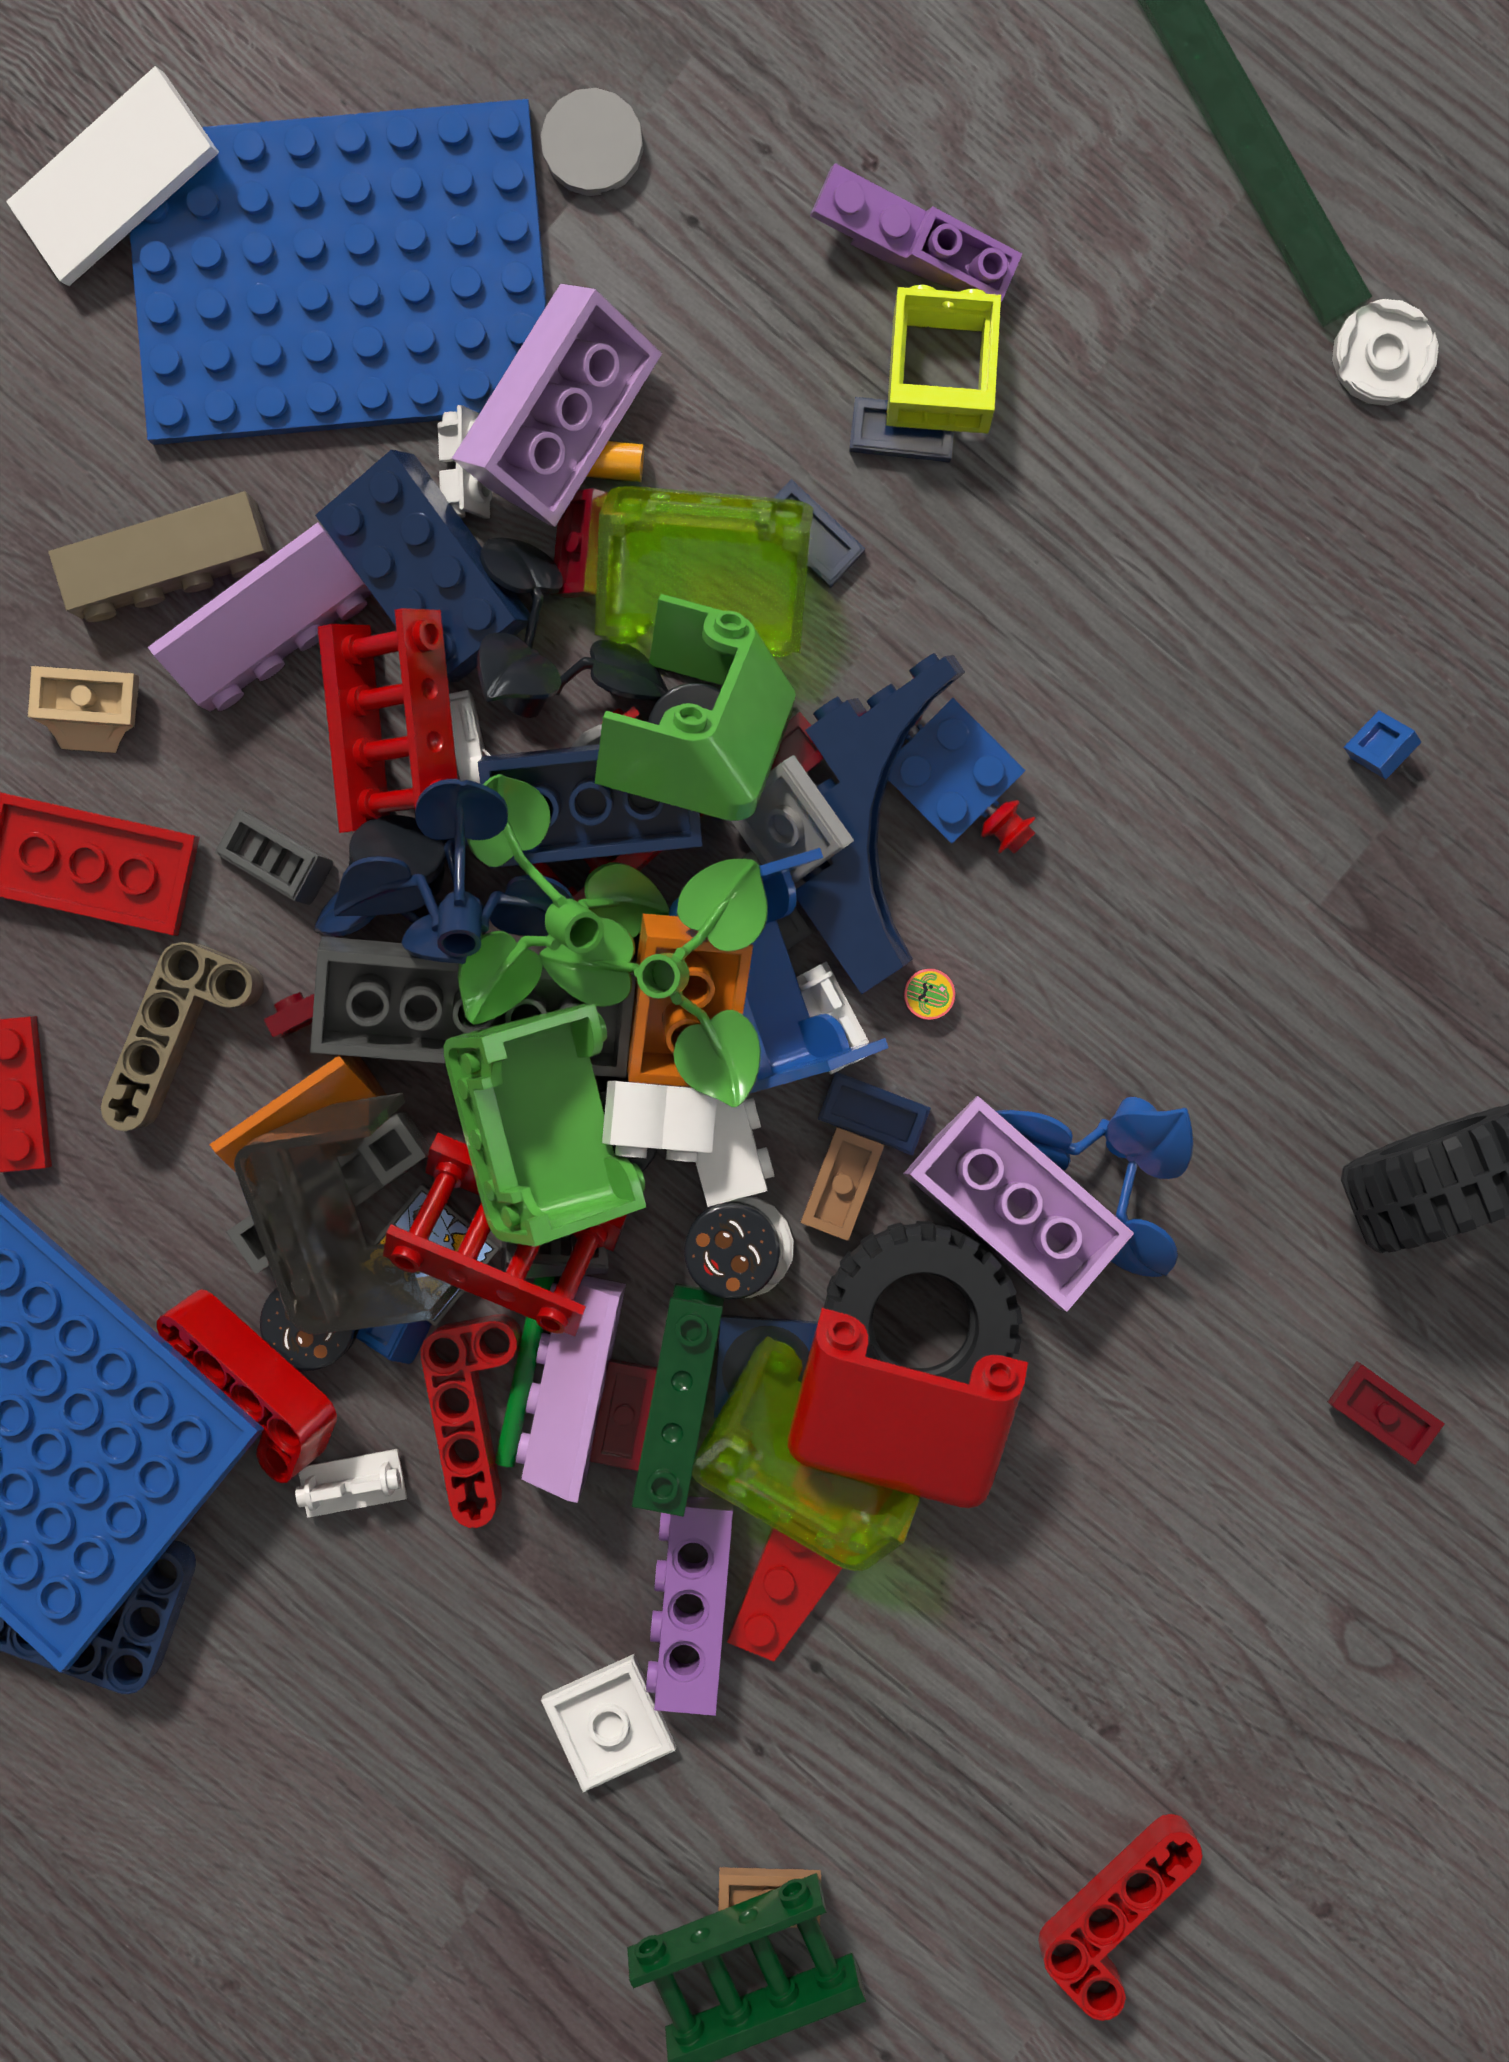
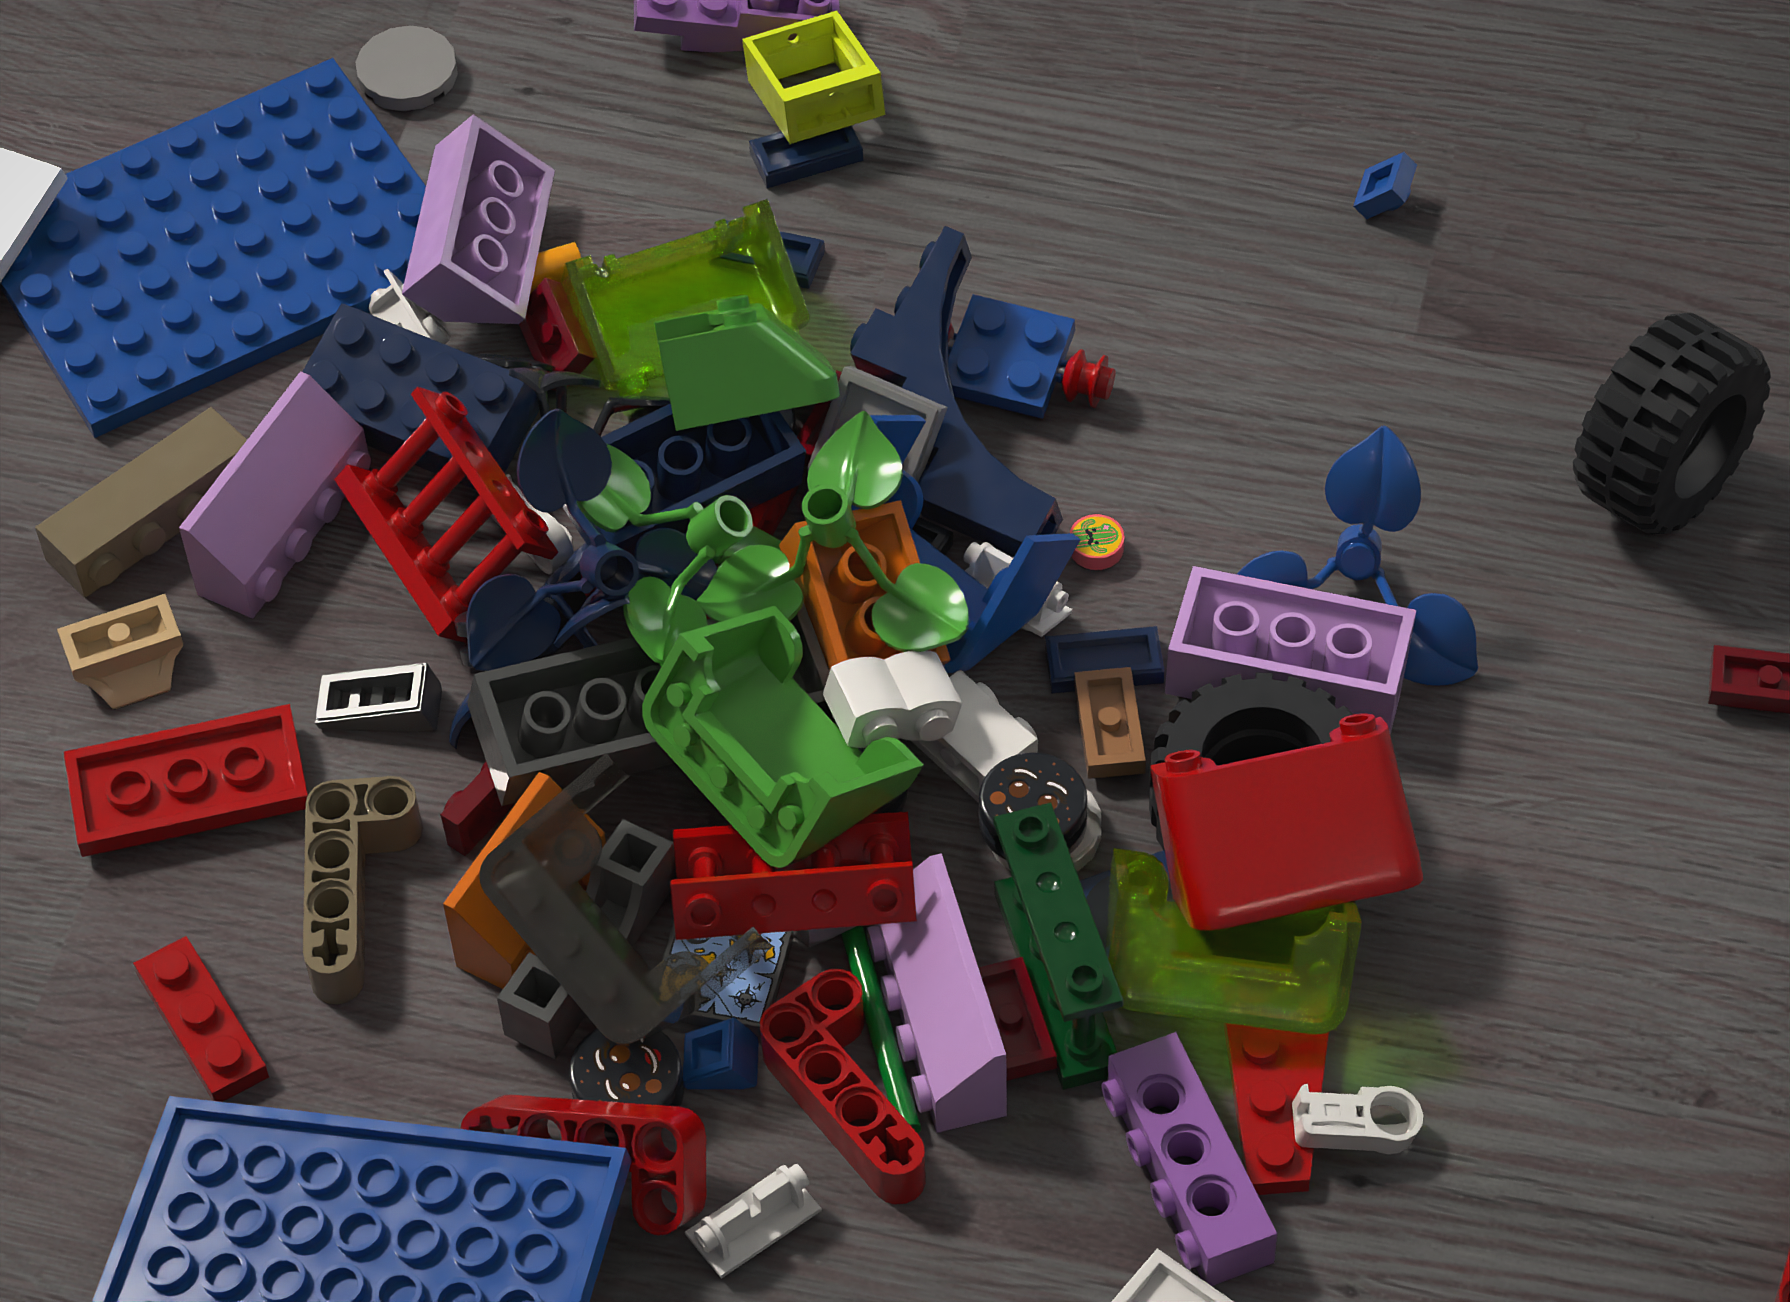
camera: 25 degrees left, 35 degrees down
none -> white piece [1292,1084,1423,1154]

